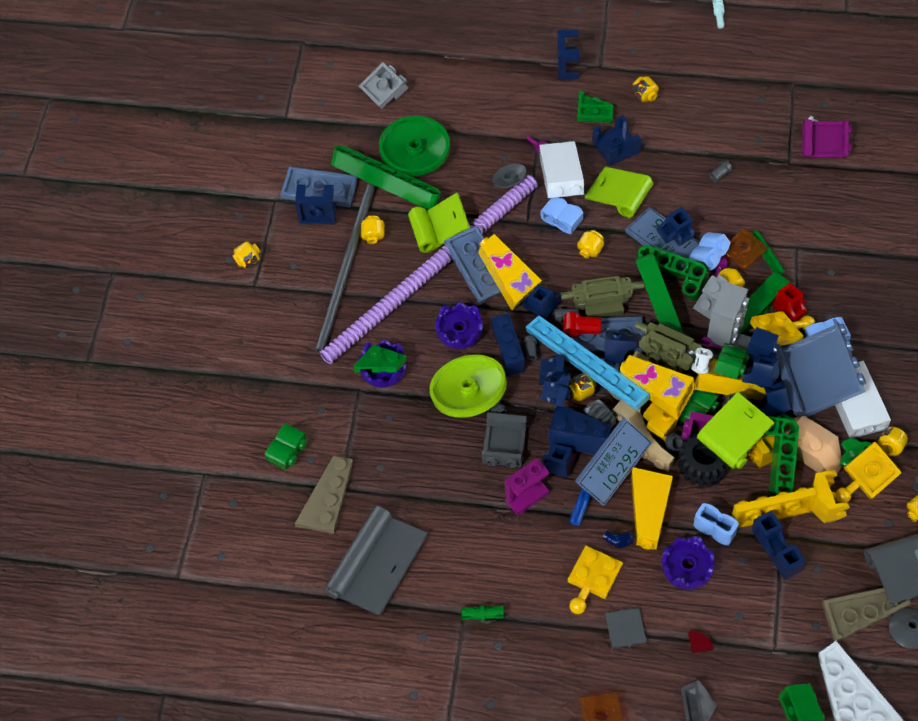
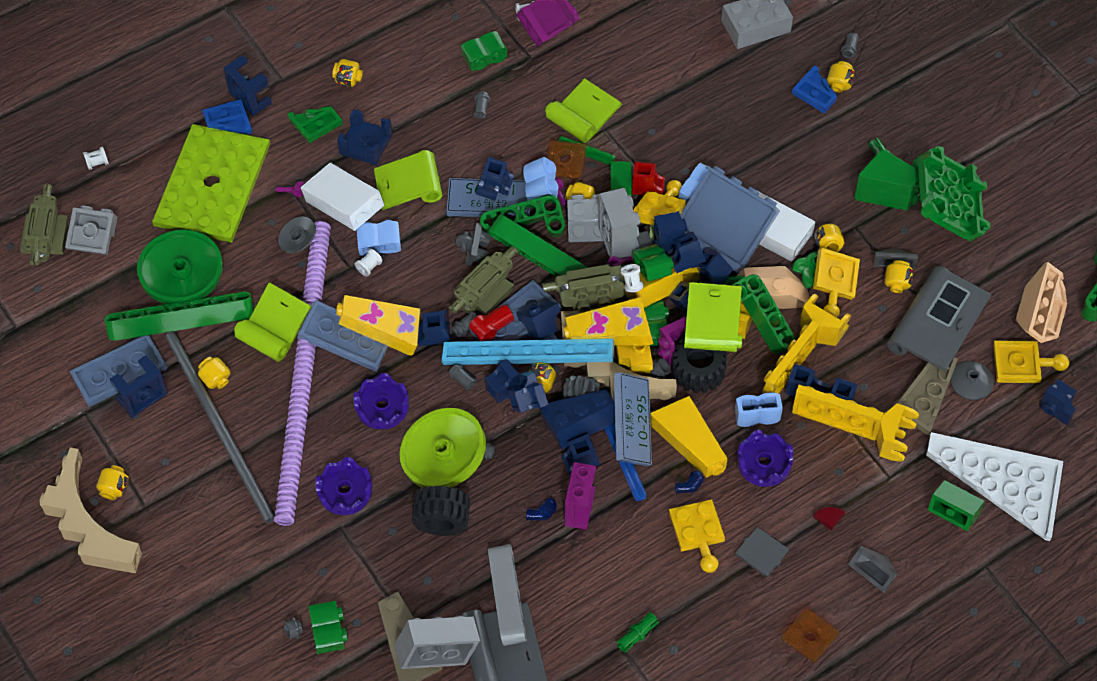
camera: 45 degrees left, 0 degrees up
green wing [354,345,406,373] -> none
dark grey panel [482,412,527,468] -> none
dark blue arch [491,313,525,376] -> none
yellow head [577,230,605,259] -> none
none -> olive piece [20,184,69,265]
none -> tan arch [40,448,142,573]
none -> white bush [83,147,109,170]
none -> lime plate [152,124,270,243]
none -> blue wing [202,99,252,134]
none -> dark grey plate [284,617,303,639]
none -> white bush [355,249,383,277]
none -> light grey brick [394,615,480,669]
none -> black tyre [412,486,470,536]
none -> dark grey hips [455,223,491,266]
none -> green brick [461,31,507,71]
none -> light grey beam [488,544,527,646]
none -> clear blue arm [527,498,557,521]
none -> lime door [545,78,622,143]
none -> yellow hinge [792,385,919,462]

